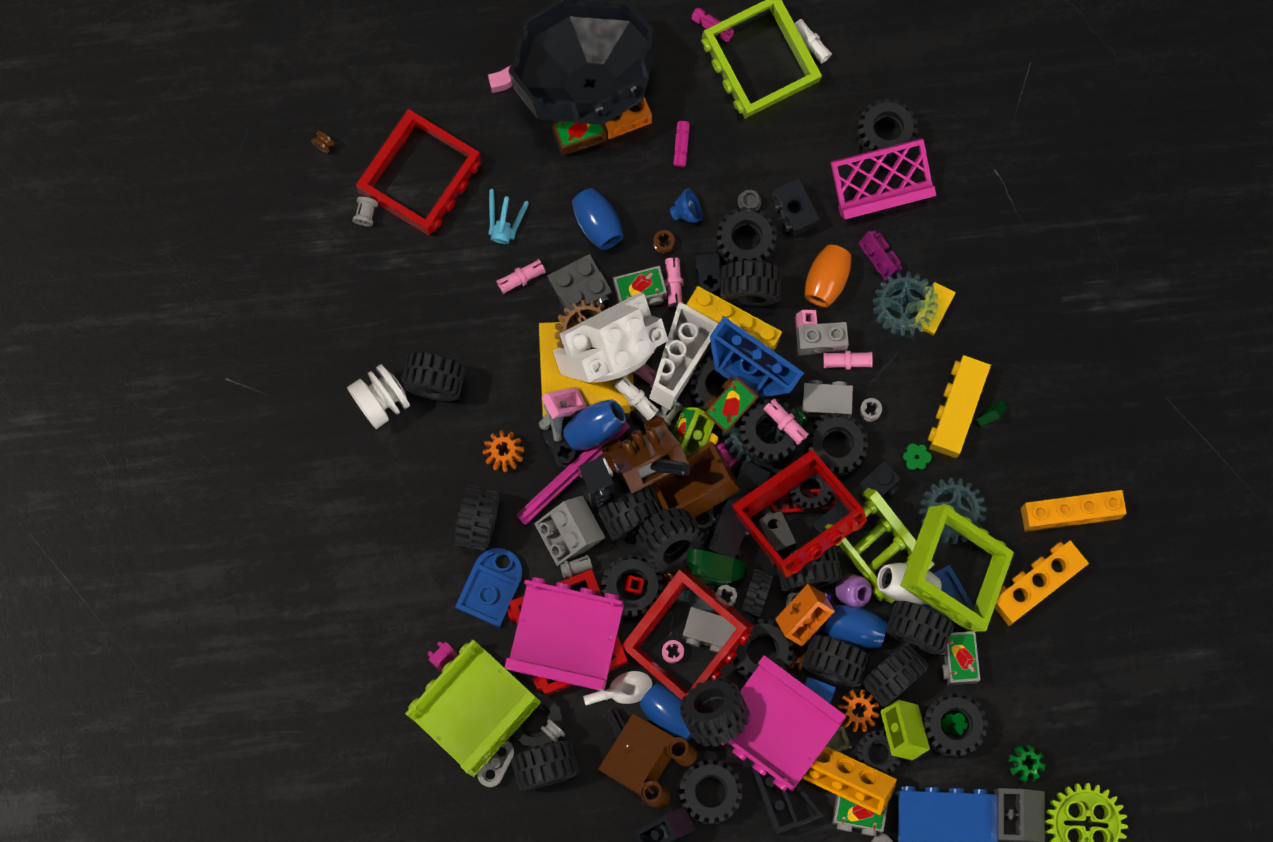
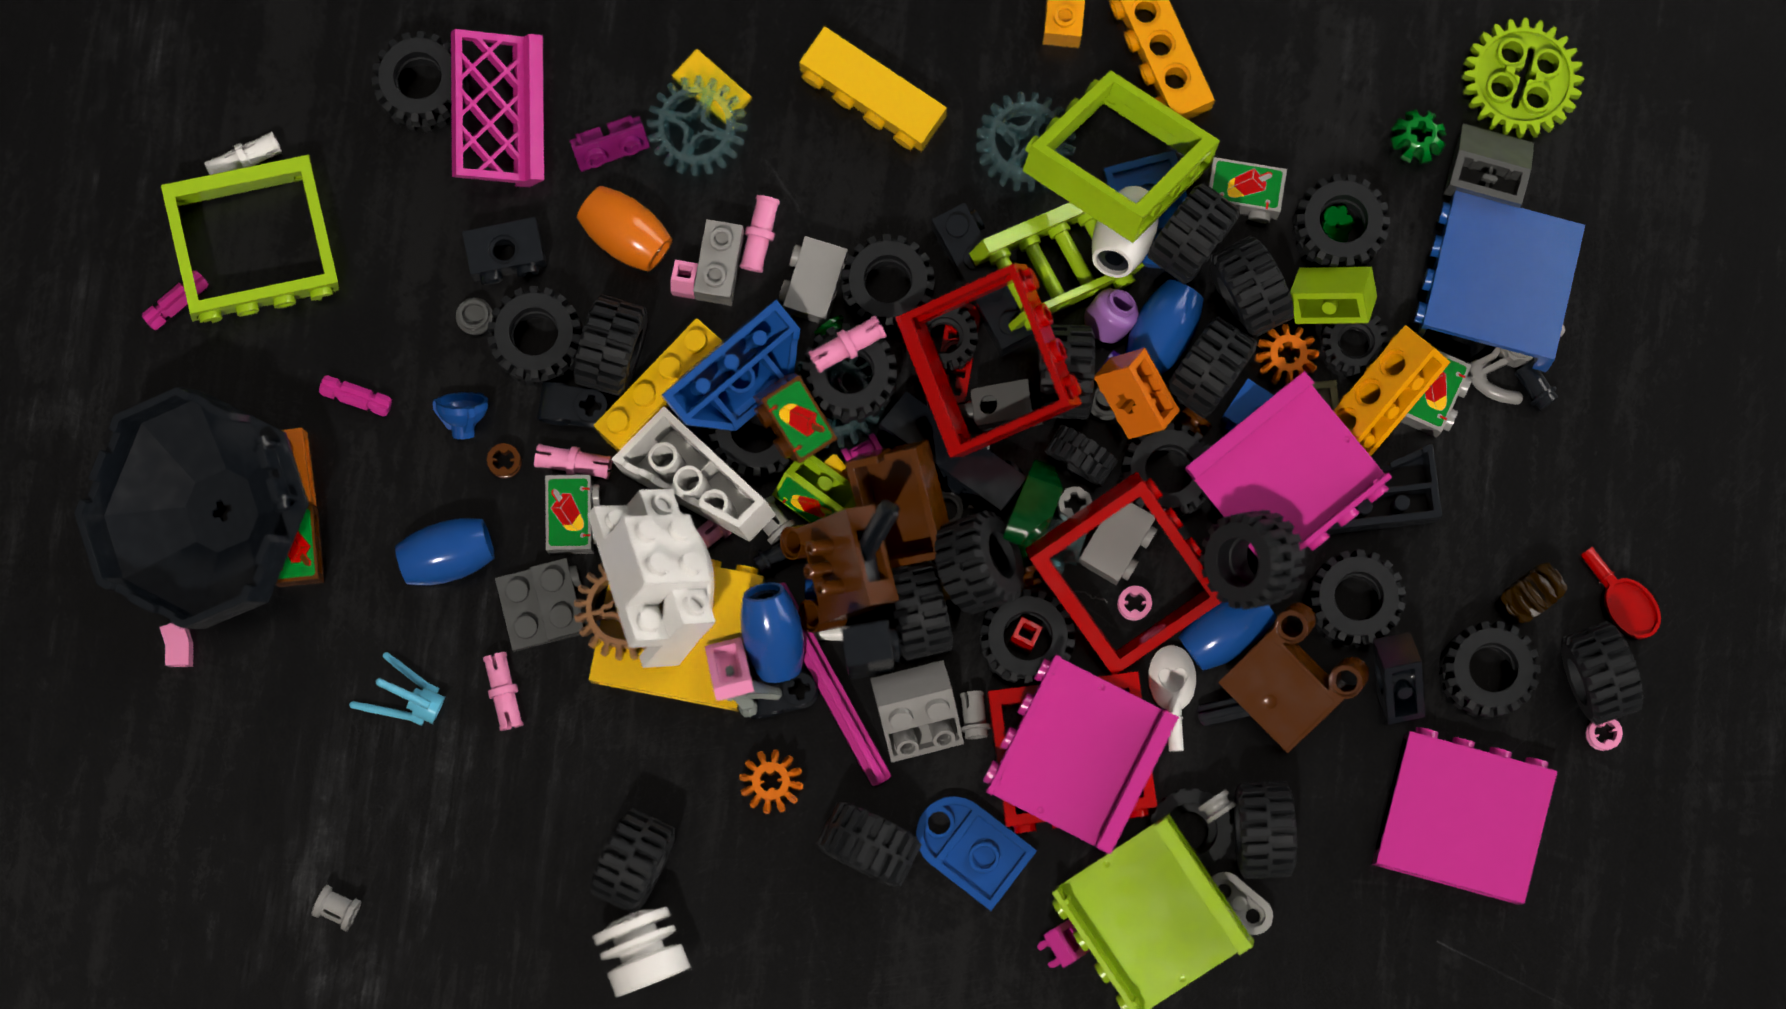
camera: 75 degrees left, 5 degrees up
reddish brown bush [311,131,335,153] -> none
red window [356,109,482,236] -> none
white pin [614,376,659,420] -> none
light grey bush [859,398,882,422] -> none
green plant [903,444,932,470] -> none
dark green tile [976,400,1007,426] -> none

